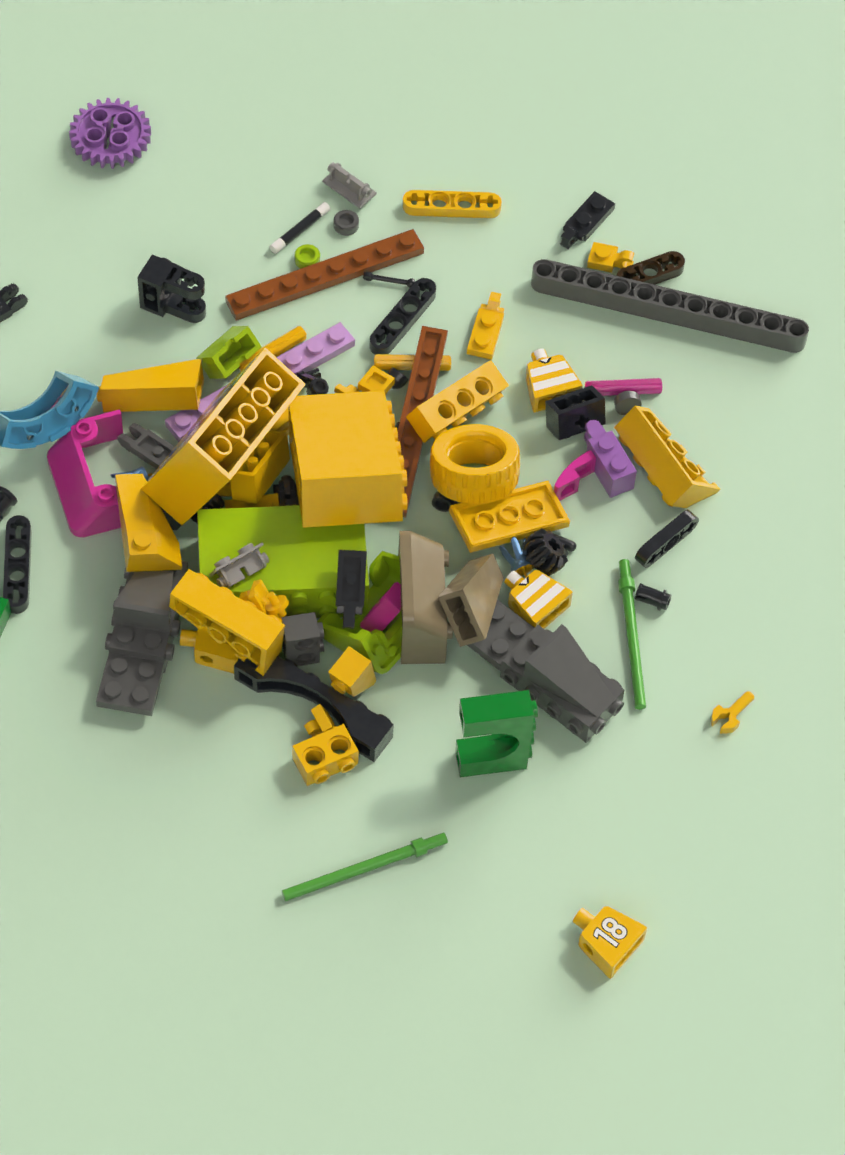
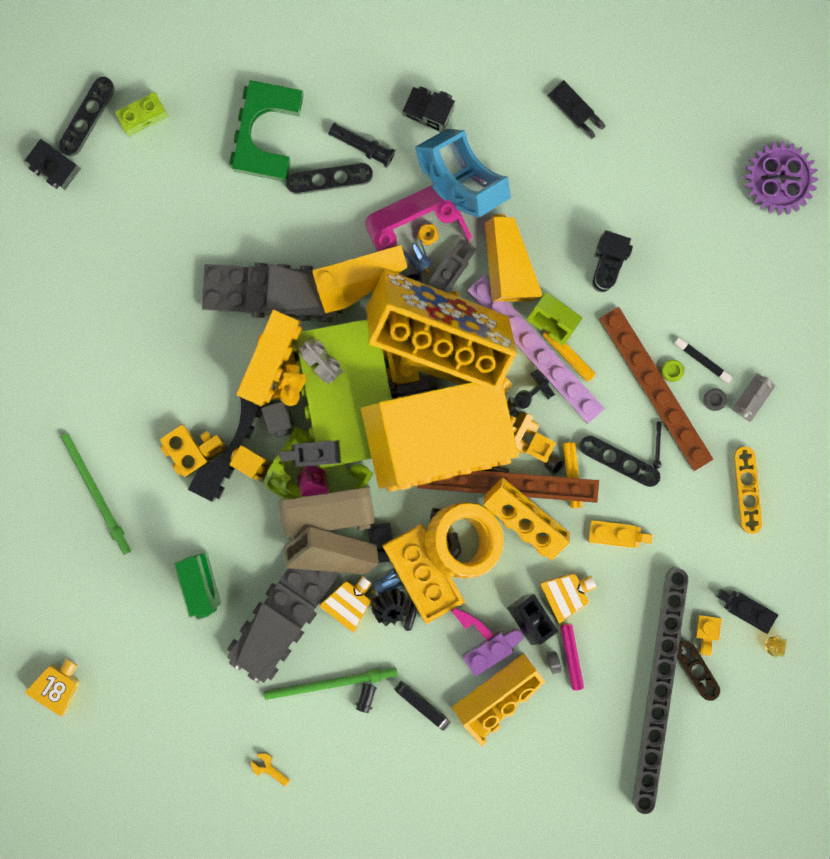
camera: 85 degrees right, 30 degrees up
none -> black plate [368,523,392,563]
none -> yellow plate [417,224,439,246]
none -> clear yellow plate [764,635,787,658]

